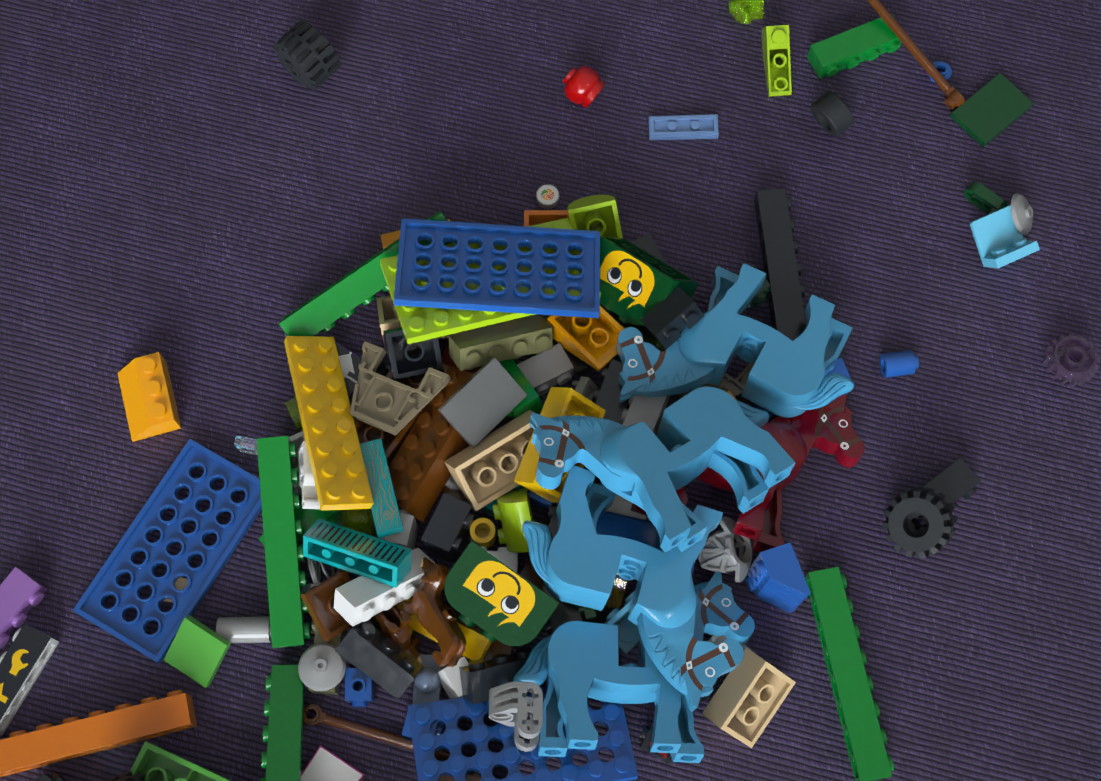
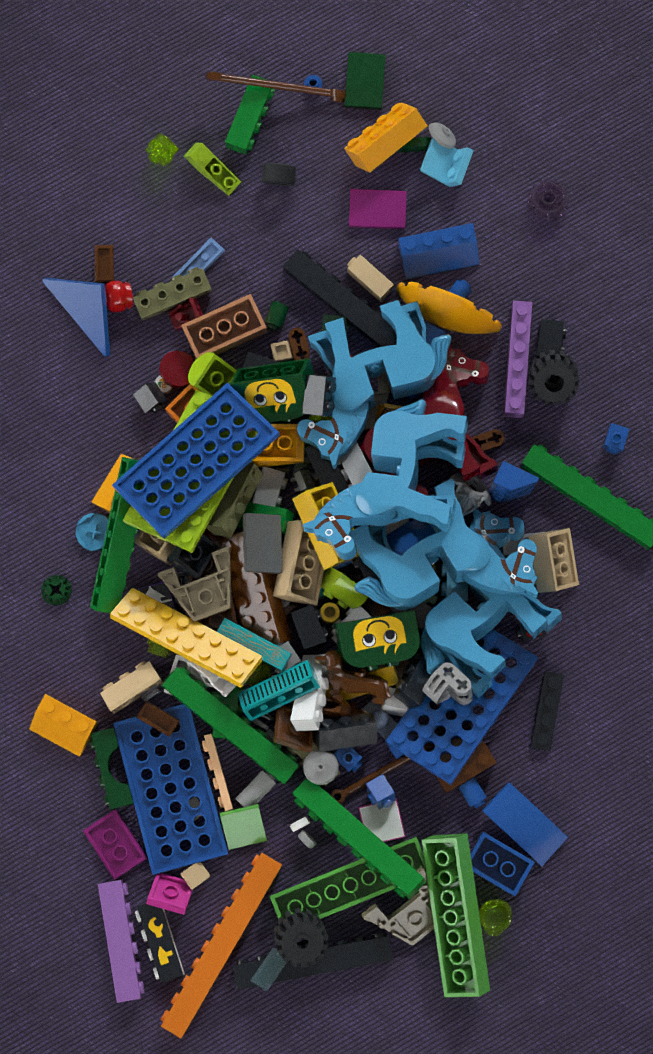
camera: 45 degrees left, 10 degrees up
none -> dark green gear [41,575,72,606]
none -> tile [42,278,110,356]
none -> dark azure tile [76,513,109,551]
none -> magenta tile [83,809,147,880]
none -> dark green arch [89,727,134,810]
none -> reddish brown tile [94,245,115,283]
none -> tan slope [100,661,163,714]
none -> olive brick [133,267,212,321]
none -> brick [133,382,168,413]
none -> reddish brown tile [136,701,180,737]
none -> dark pink tile [146,873,193,915]
none -> dark red tile [159,351,195,388]
none -> dark red hand [168,298,203,331]
none -> tan slope [181,862,210,890]
none -> nougat brick [182,294,267,359]
none -> light nougat plate [202,734,233,811]
none -> dark green brick [264,301,289,332]
none -> tan tile [271,340,293,362]
none -> reddish brown beam [288,327,310,360]
none -> white tile [290,816,311,832]
none -> light grey tile [298,830,317,849]
none -> light orange brick [344,102,427,173]
none -> tan brick [347,255,394,302]
none -> magenta tile [349,189,407,229]
none -> brick [366,774,396,810]
none -> light orange brick [395,282,502,334]
none -> blue slope [398,223,480,280]
none -> reddish brown beam [472,429,504,452]
none -> medium lavender brick [503,301,532,418]
none -> blue brick [602,423,629,455]

